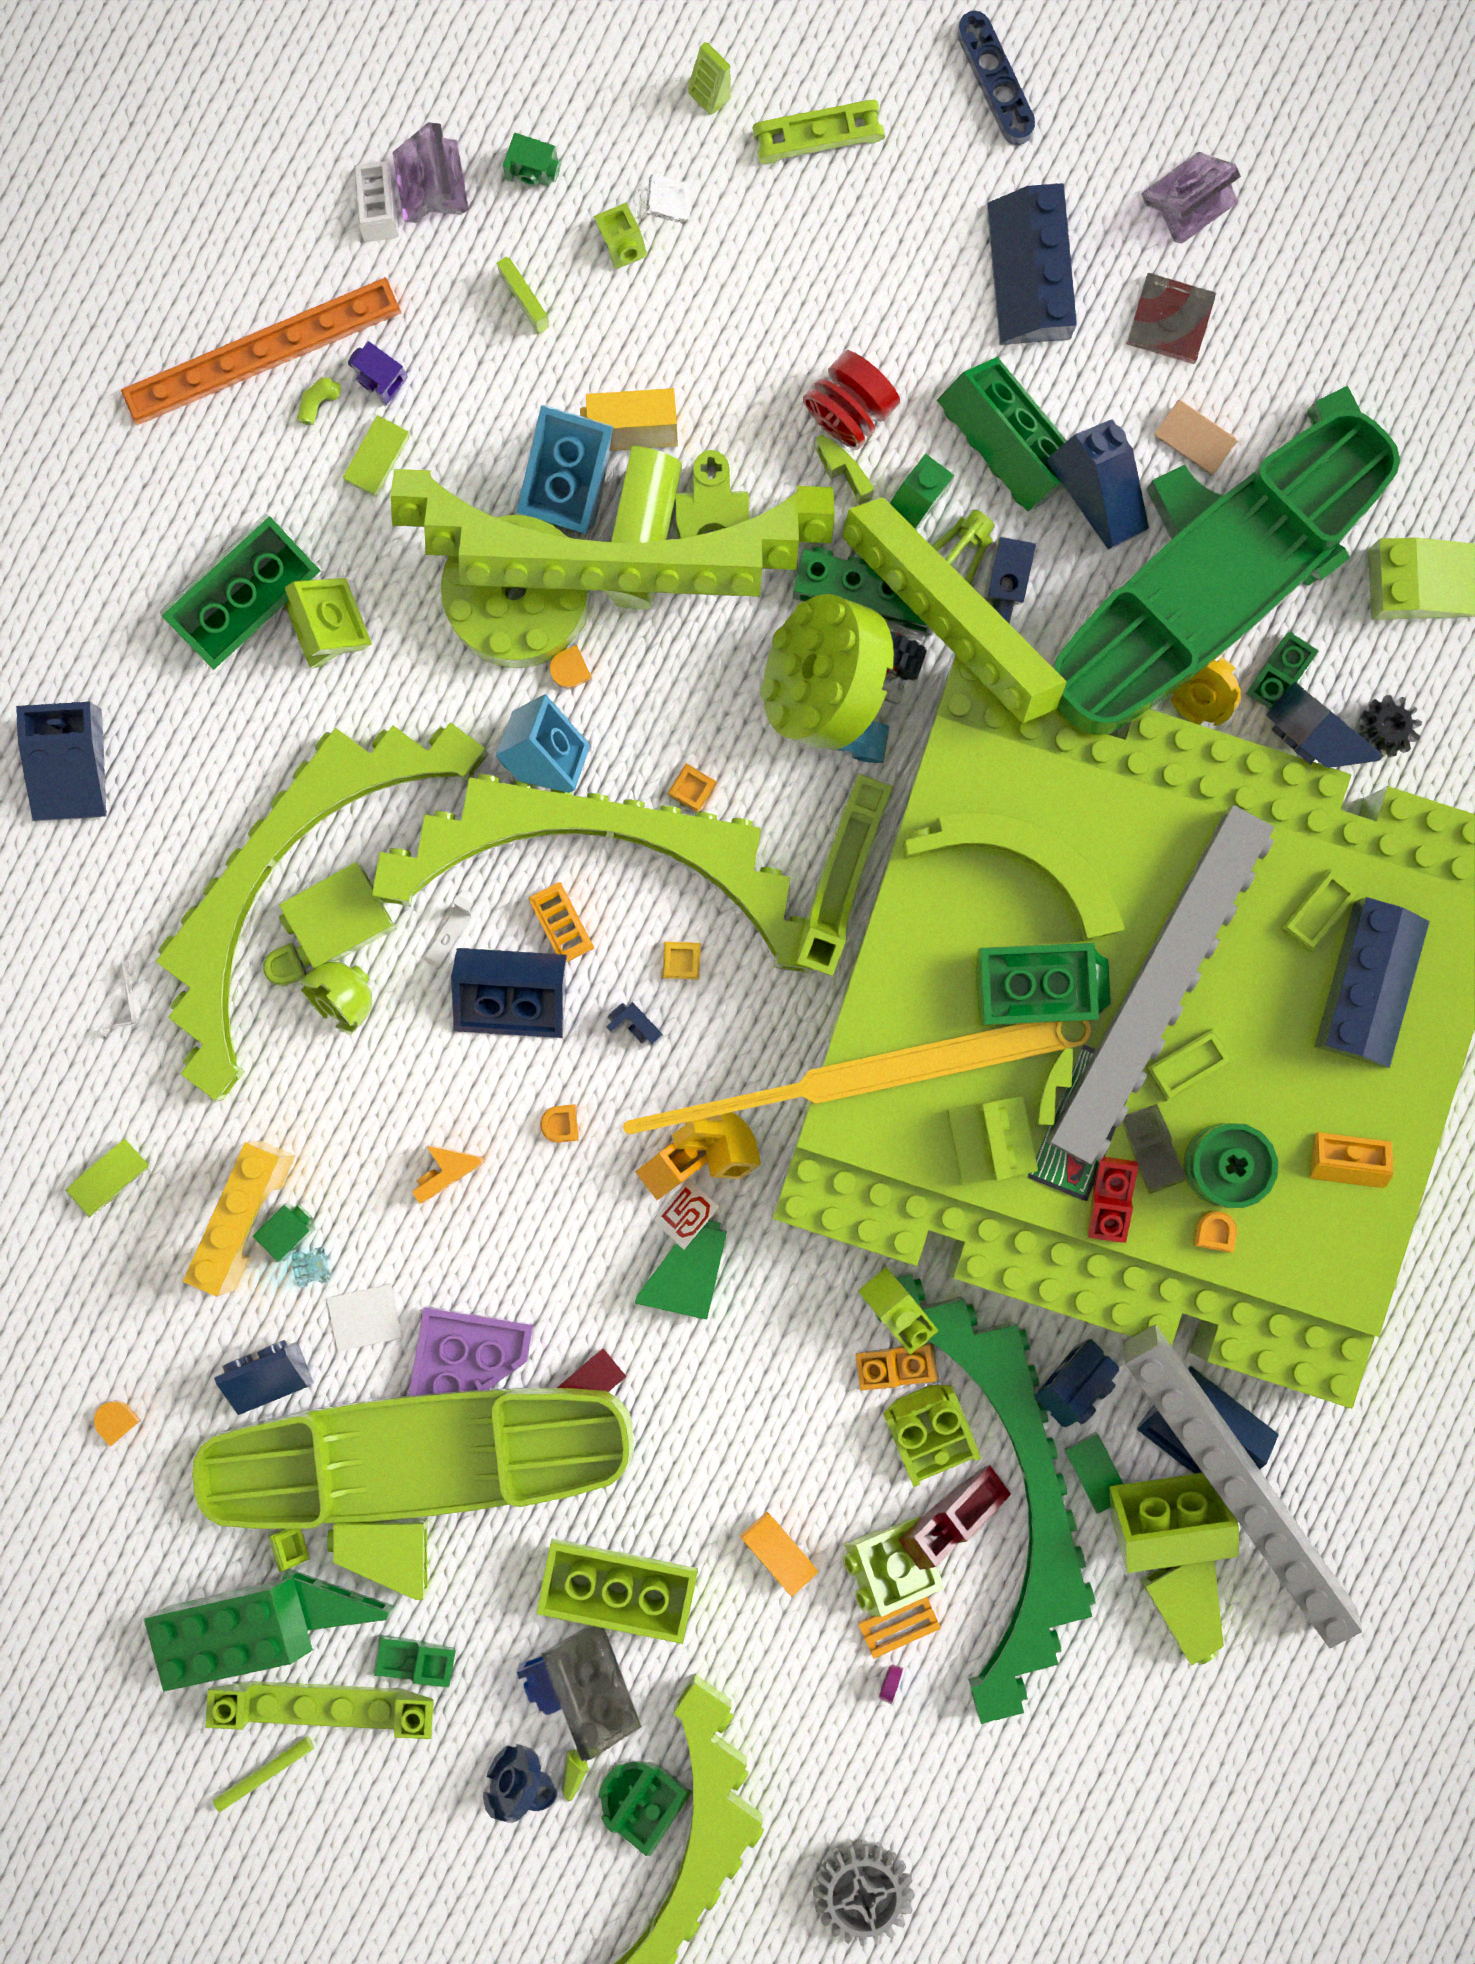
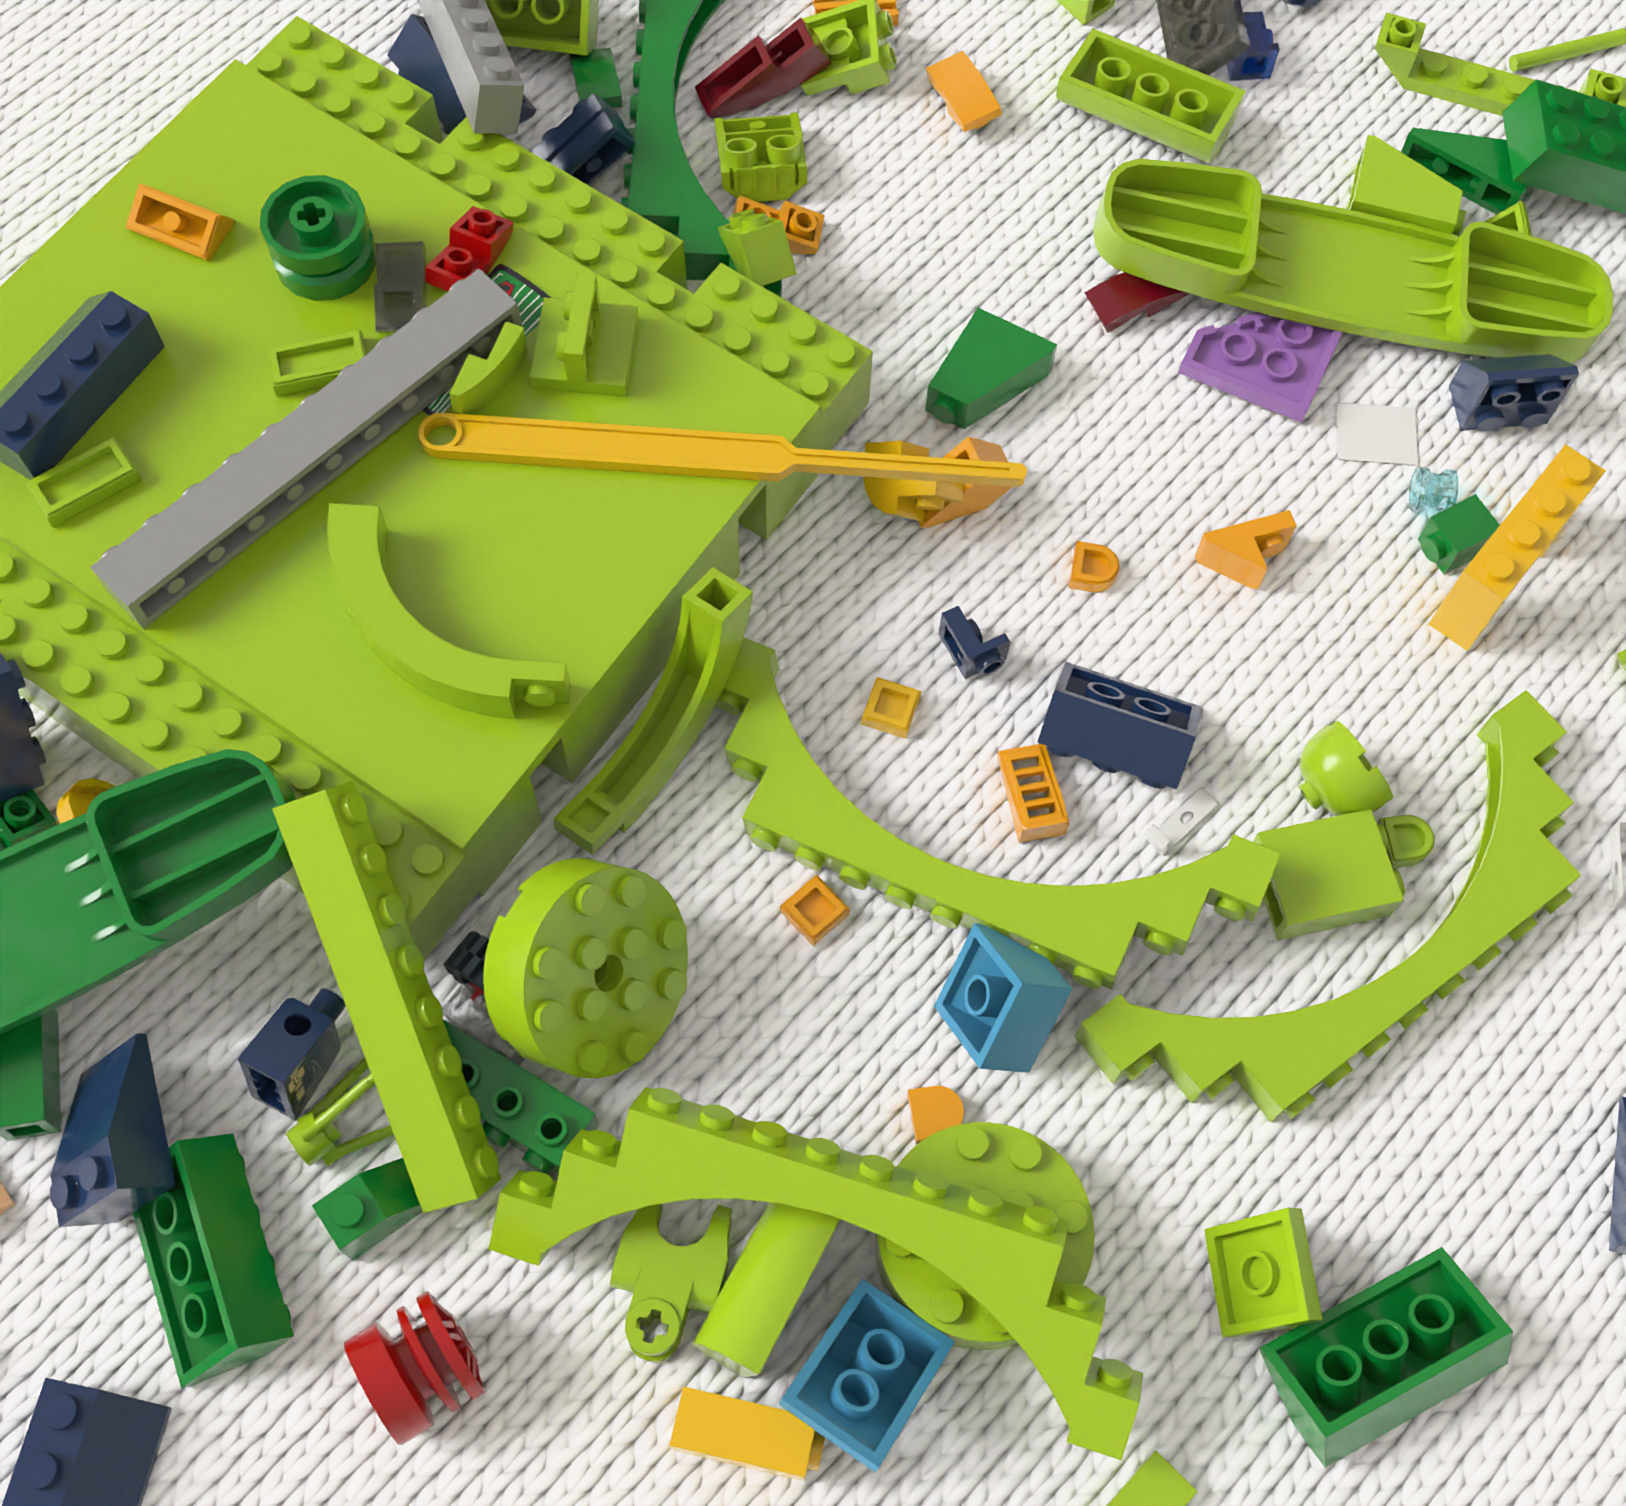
camera: 165 degrees left, 20 degrees down
green slope [373,1635,456,1688] -> none
white sticker [653,1178,720,1250] -> none
lime slope [814,435,874,505] -> none
green slope [976,943,1111,1026] -> none
light orange tile [1193,1211,1237,1253] -> none

